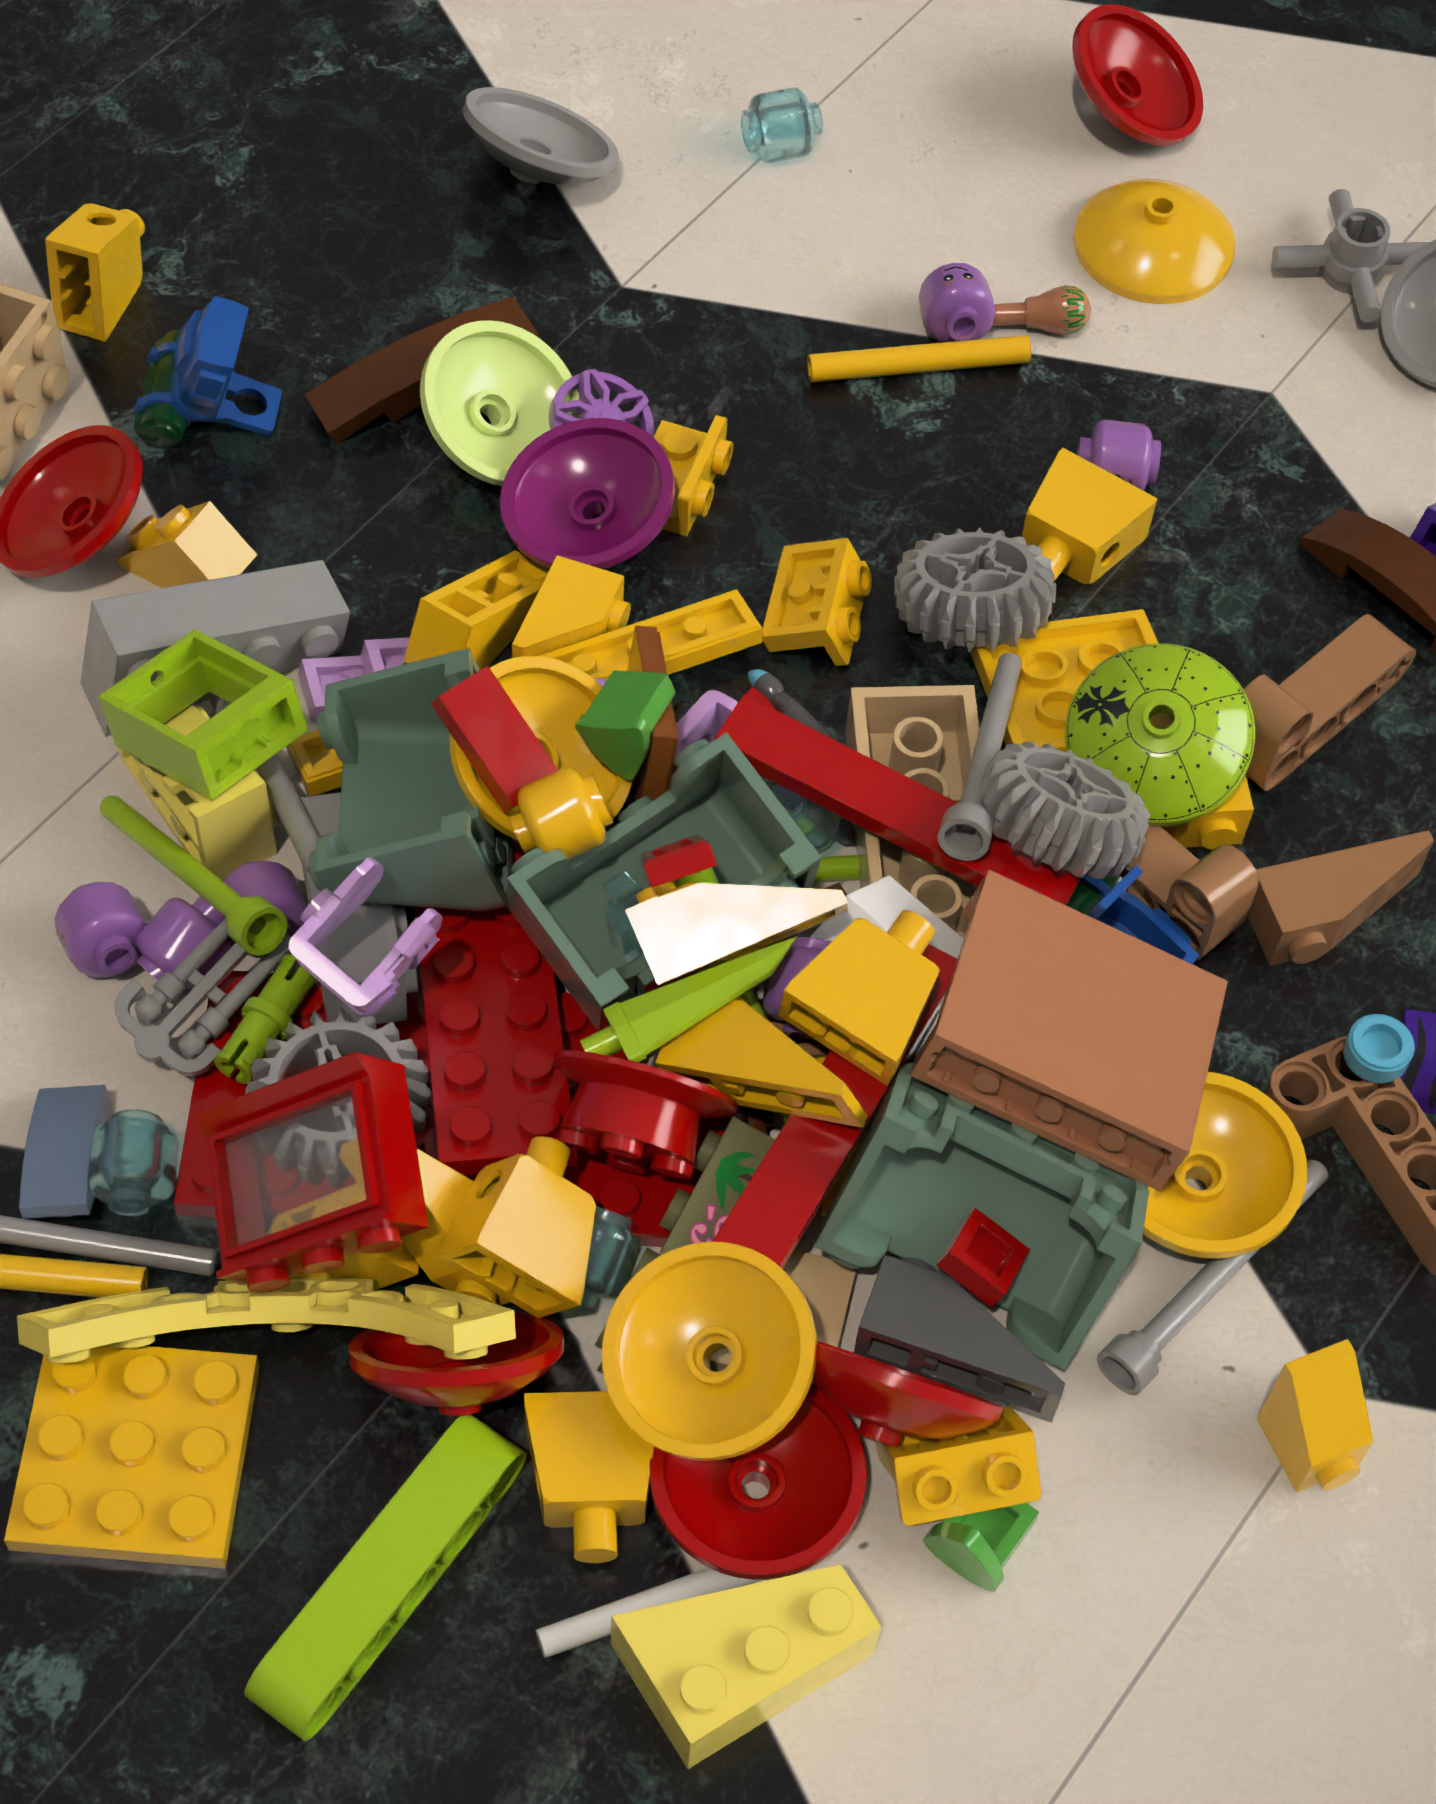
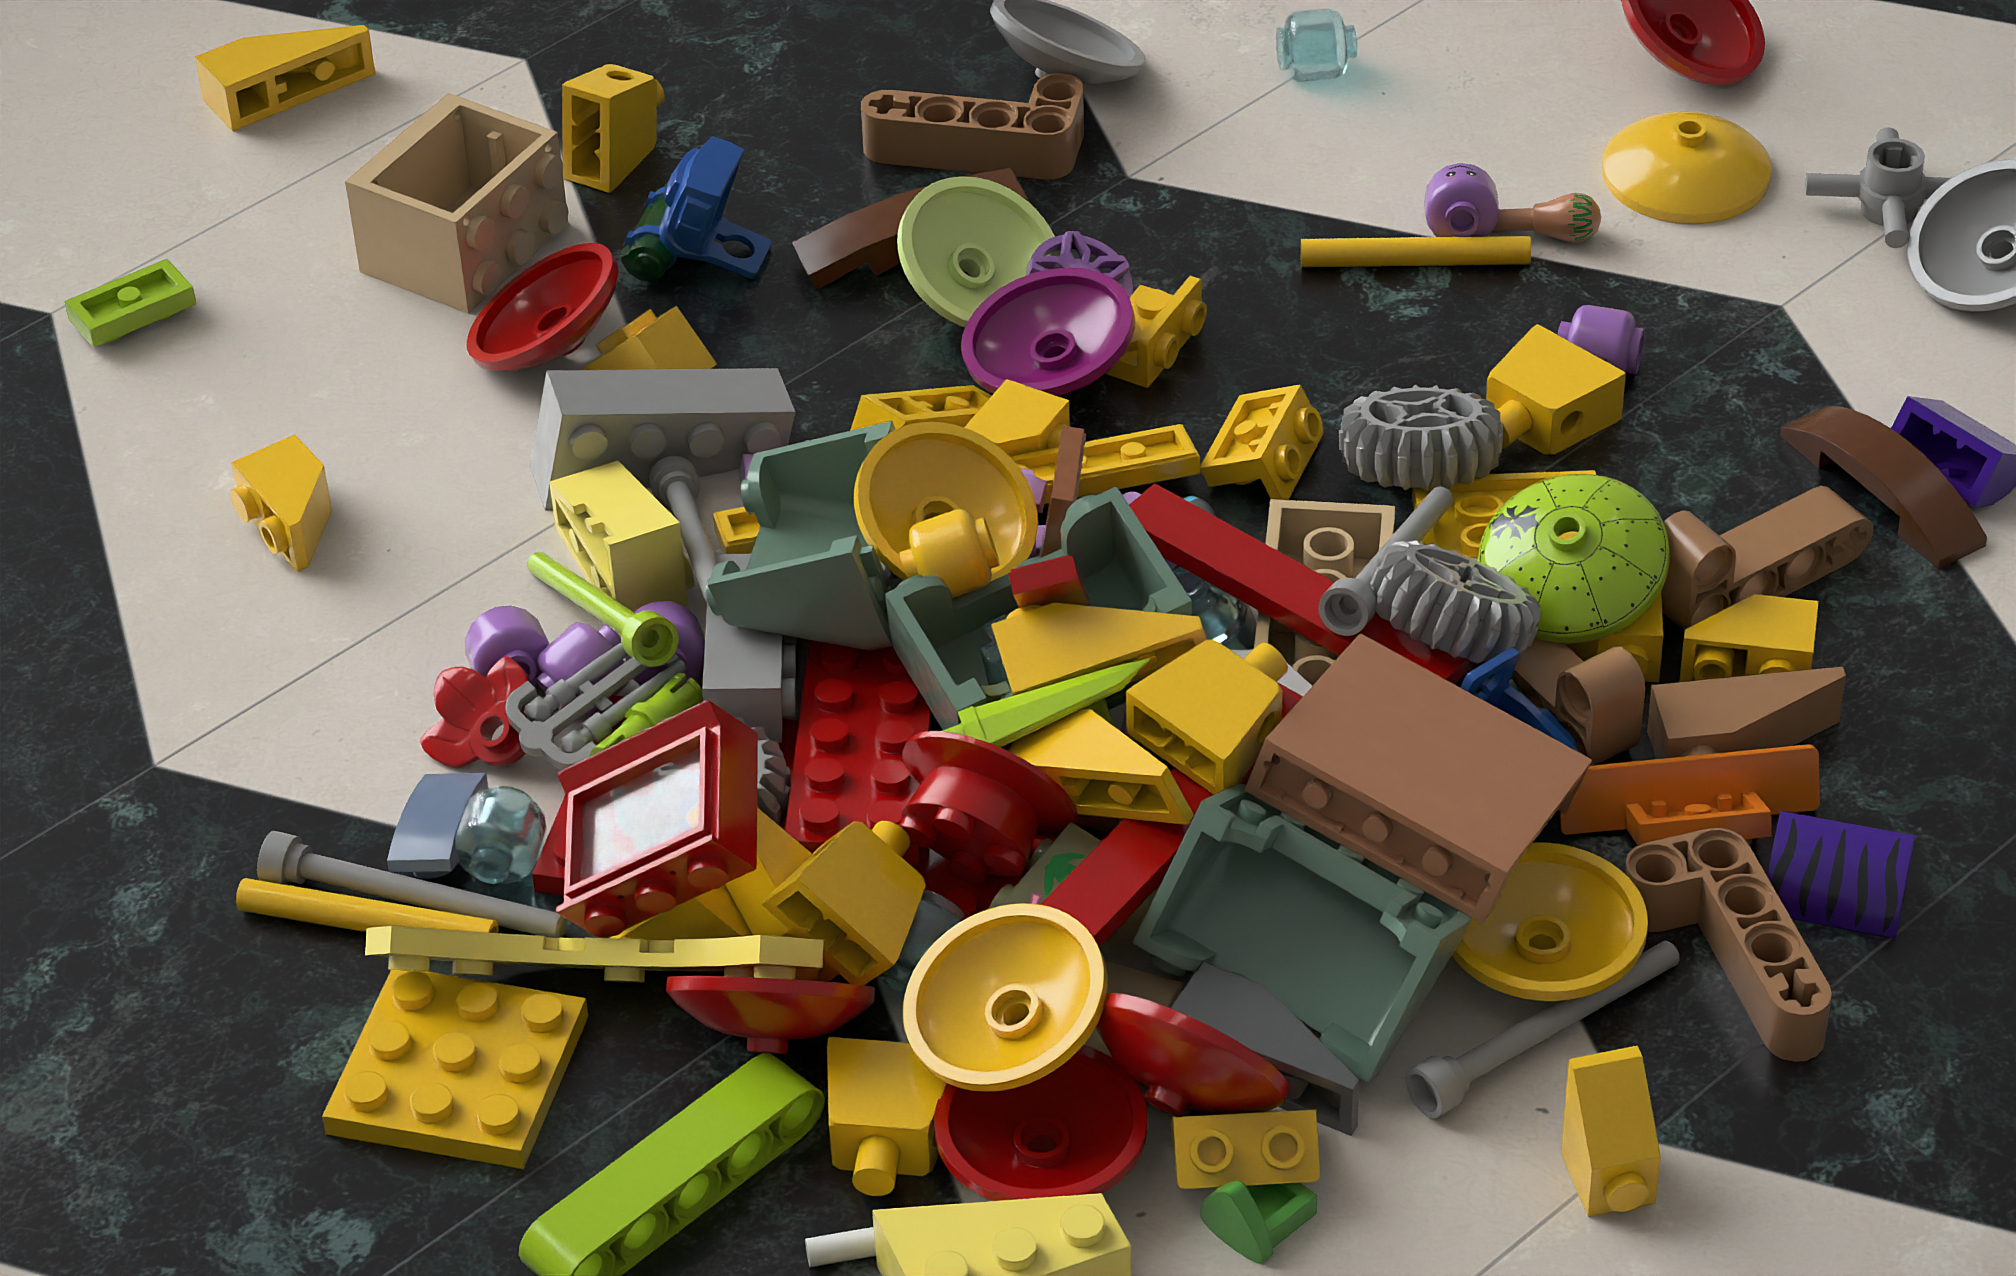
camera: 15 degrees right, 15 degrees down
lime window [98,629,308,801] -> none
lavender piece [288,857,442,1017] -> none
red tile [430,666,559,814] -> none
bright green tile [575,671,676,781] -> none
red plate [936,1207,1030,1308] -> none
medium azure tile [1343,1014,1415,1083] -> none
none -> red plate [420,656,530,768]
none -> medium nougat beam [861,73,1084,180]
none -> orange bracket [1558,744,1820,845]
none -> yellow slope [1679,594,1819,682]

